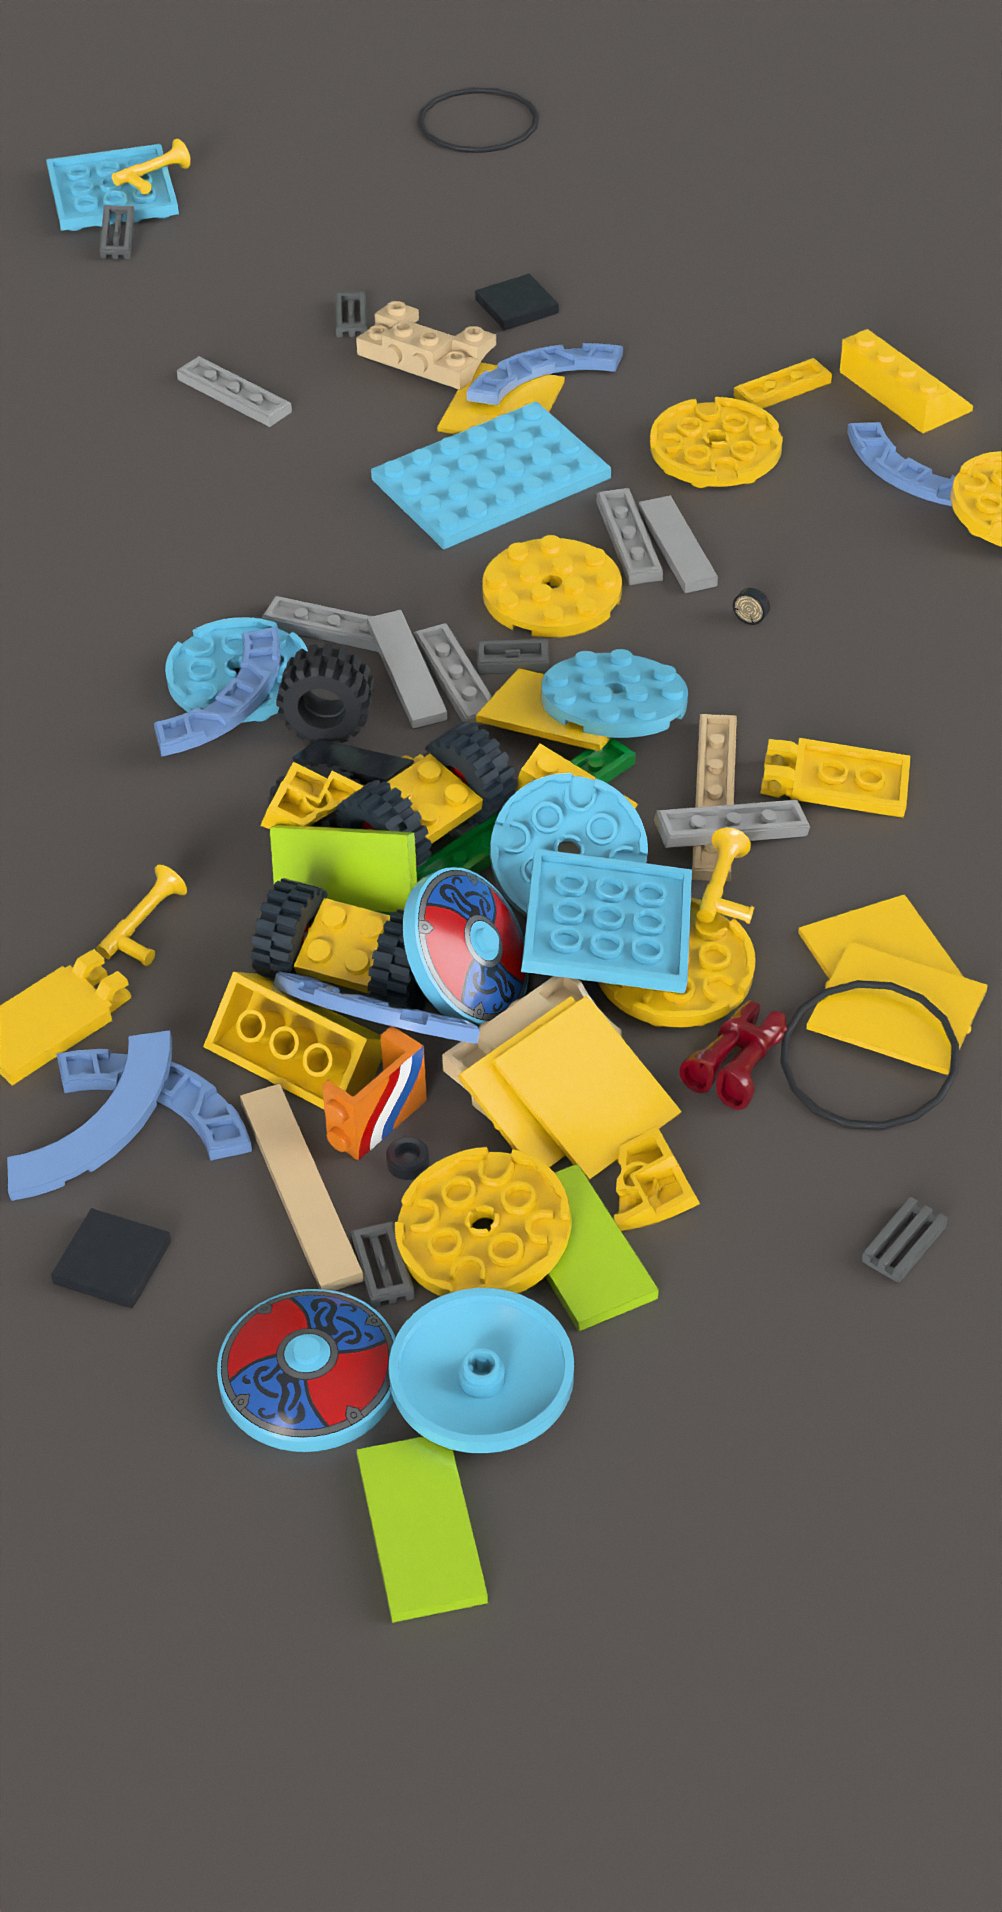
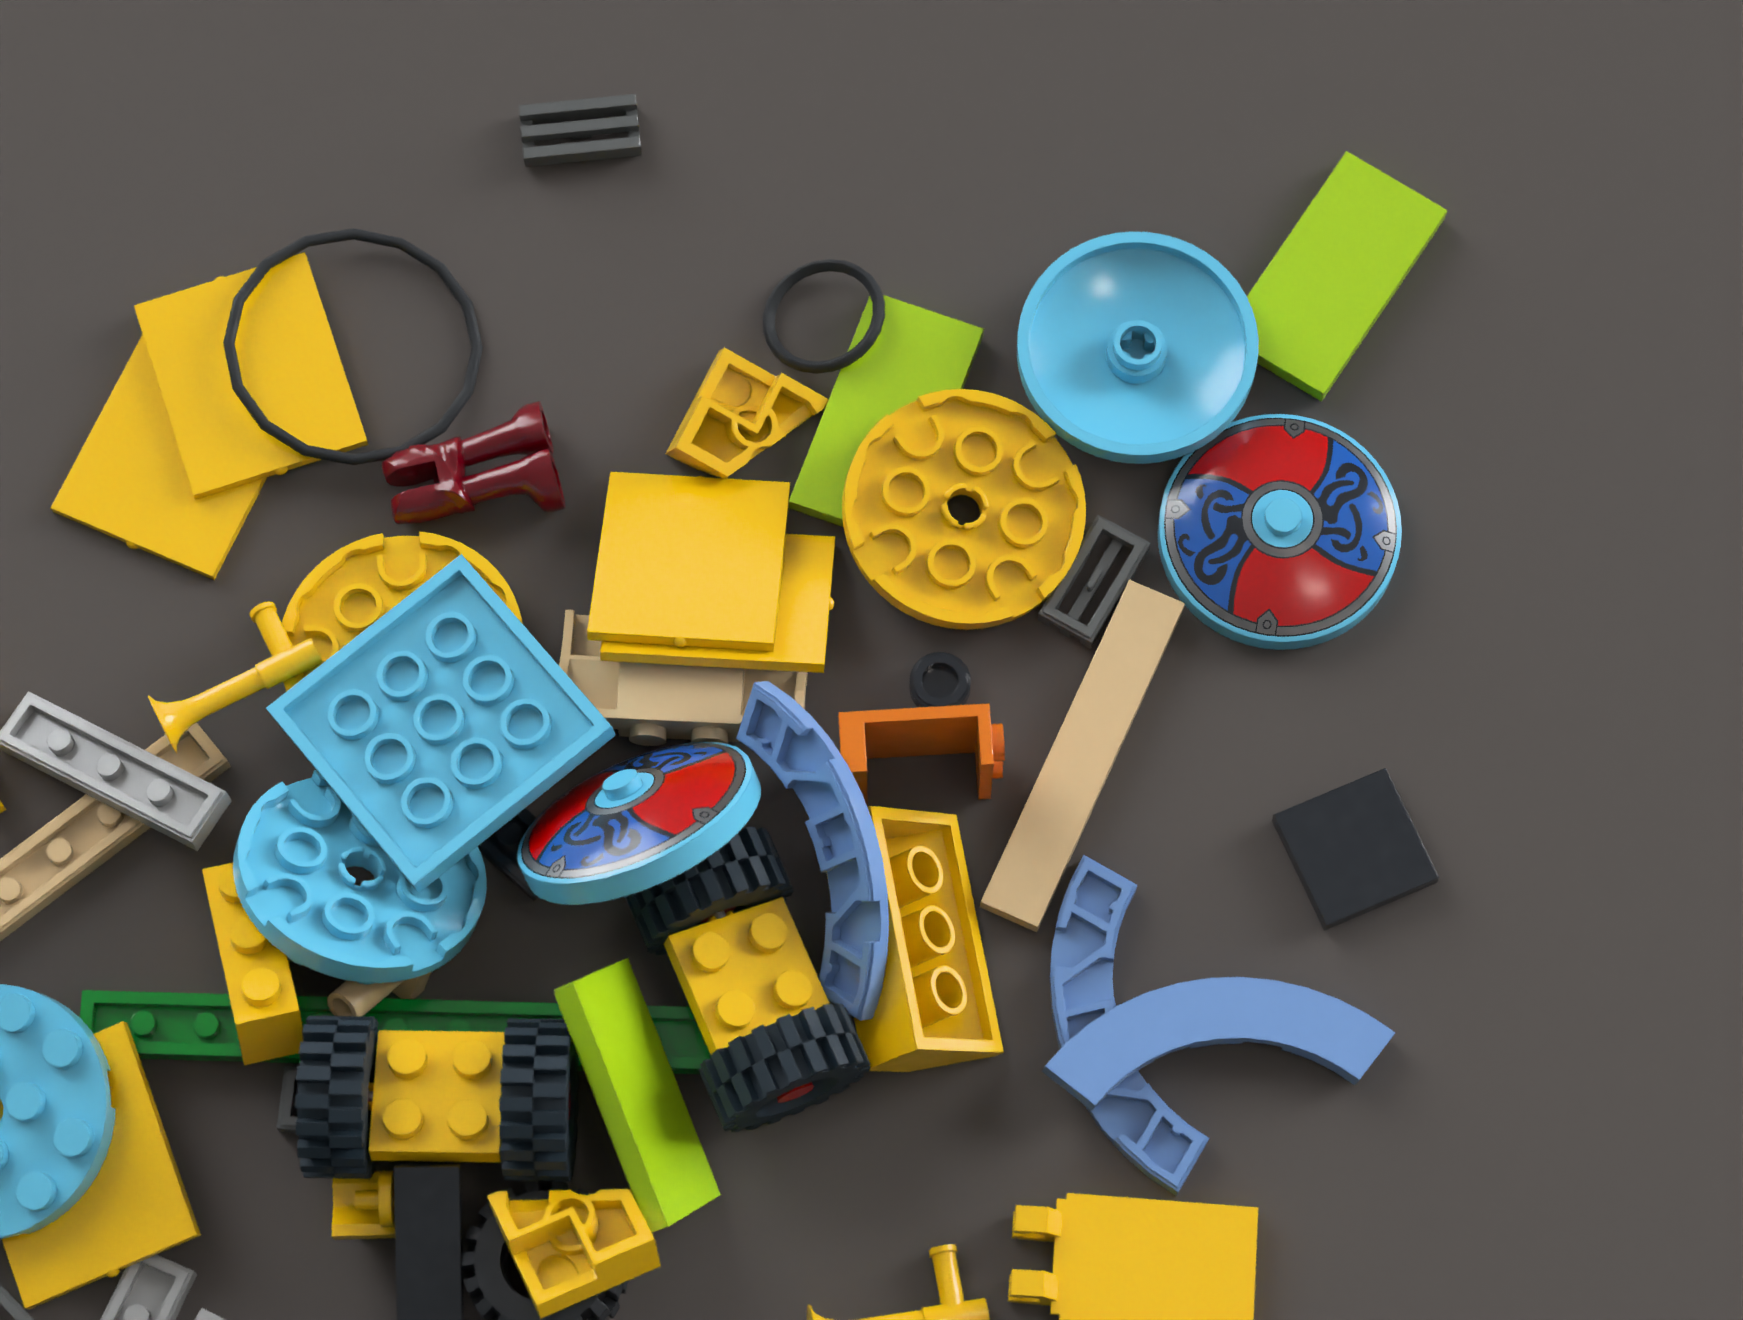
camera: 135 degrees left, 25 degrees up
none -> black tyre [763,259,885,374]

